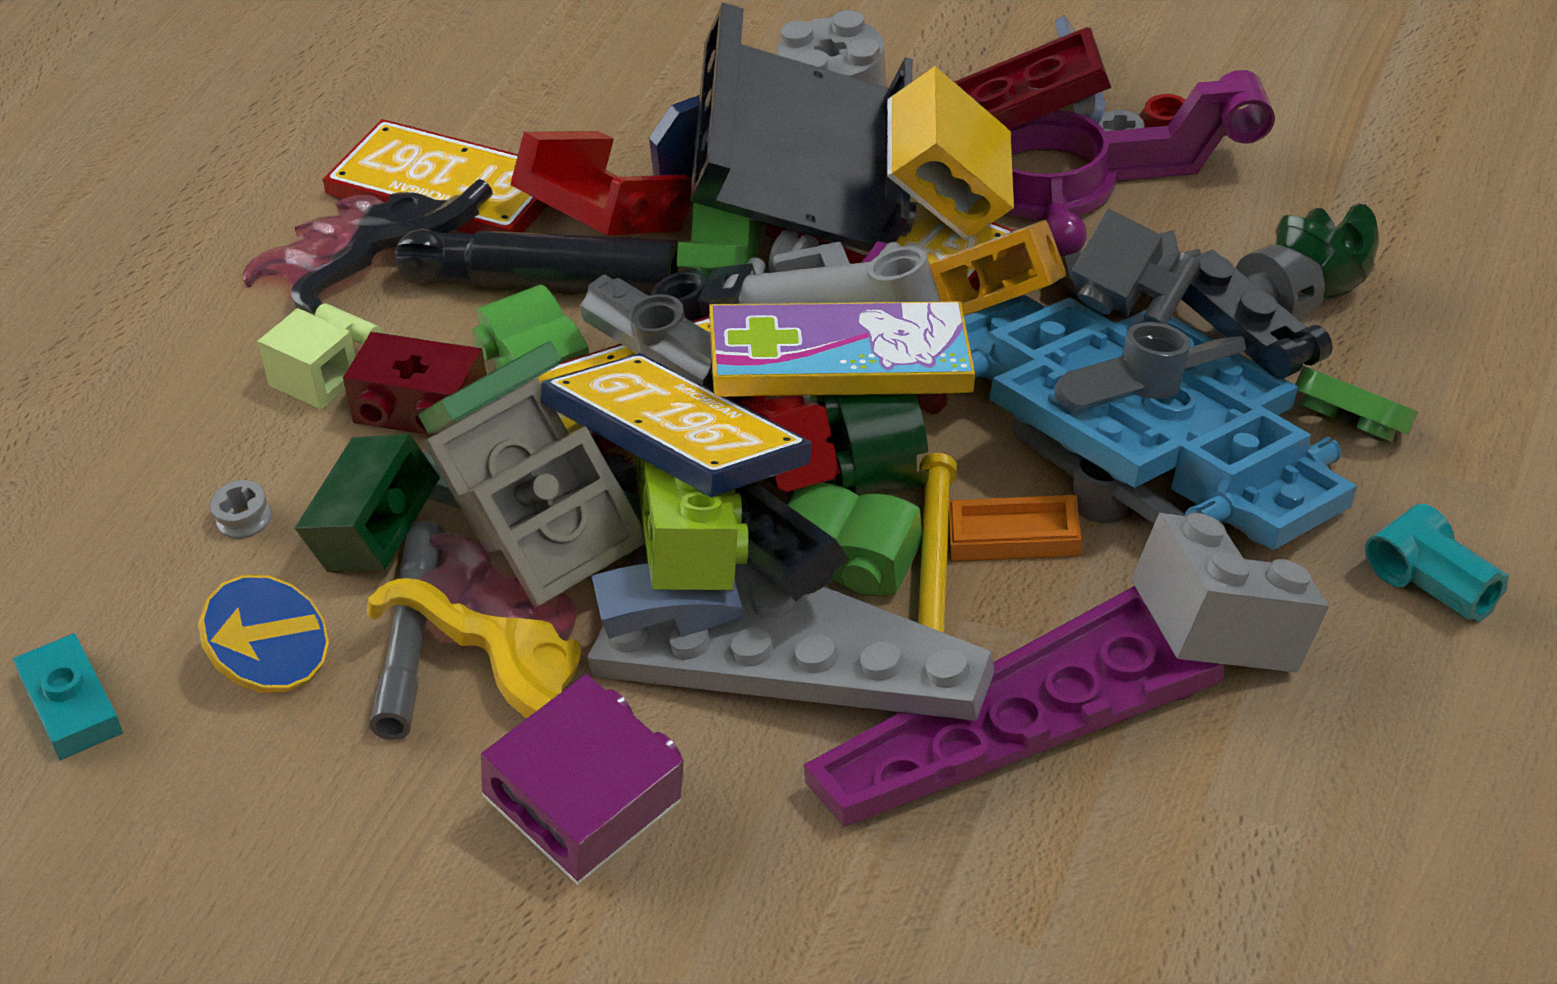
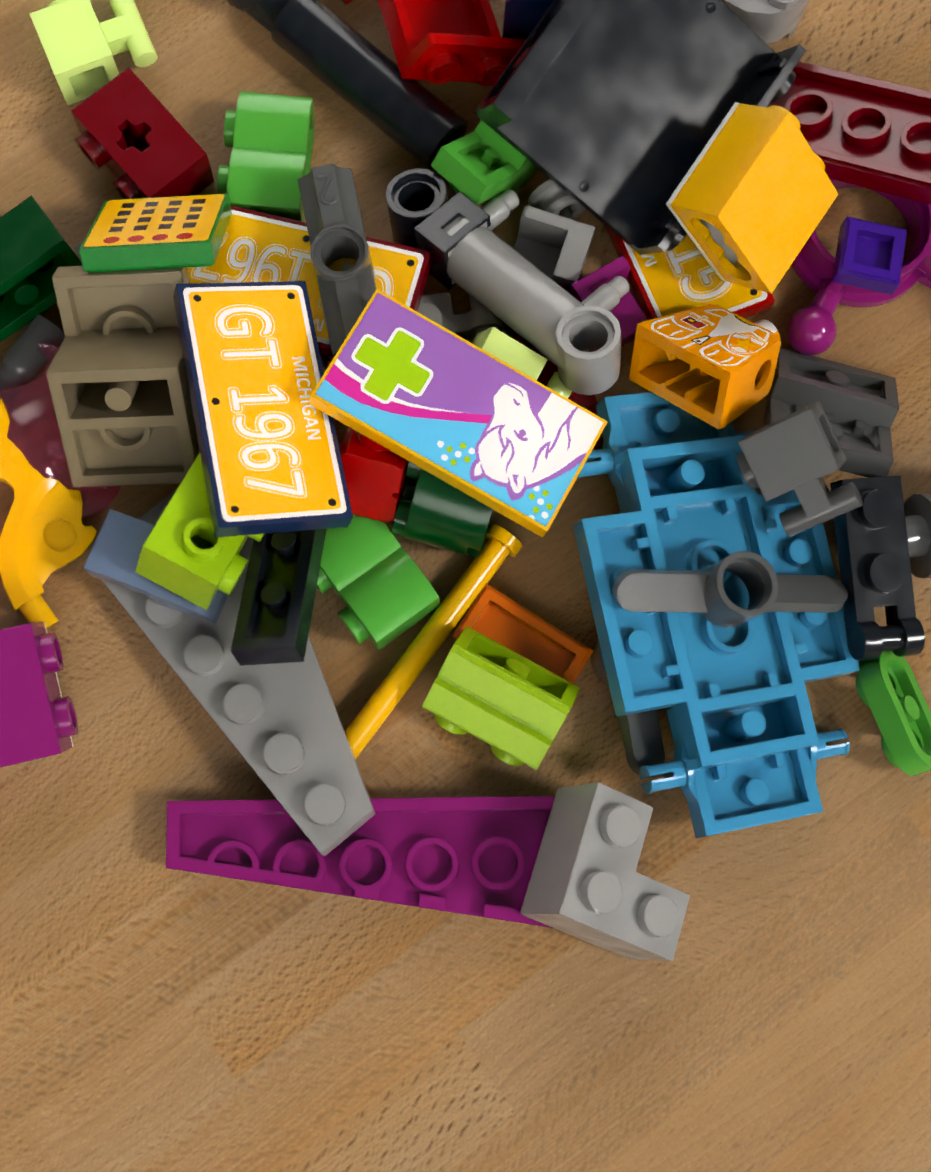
camera: 20 degrees right, 35 degrees up
teal piece [1365,504,1509,623] -> none
none -> lime brick [422,626,581,770]
none -> dark purple tile [832,216,907,295]

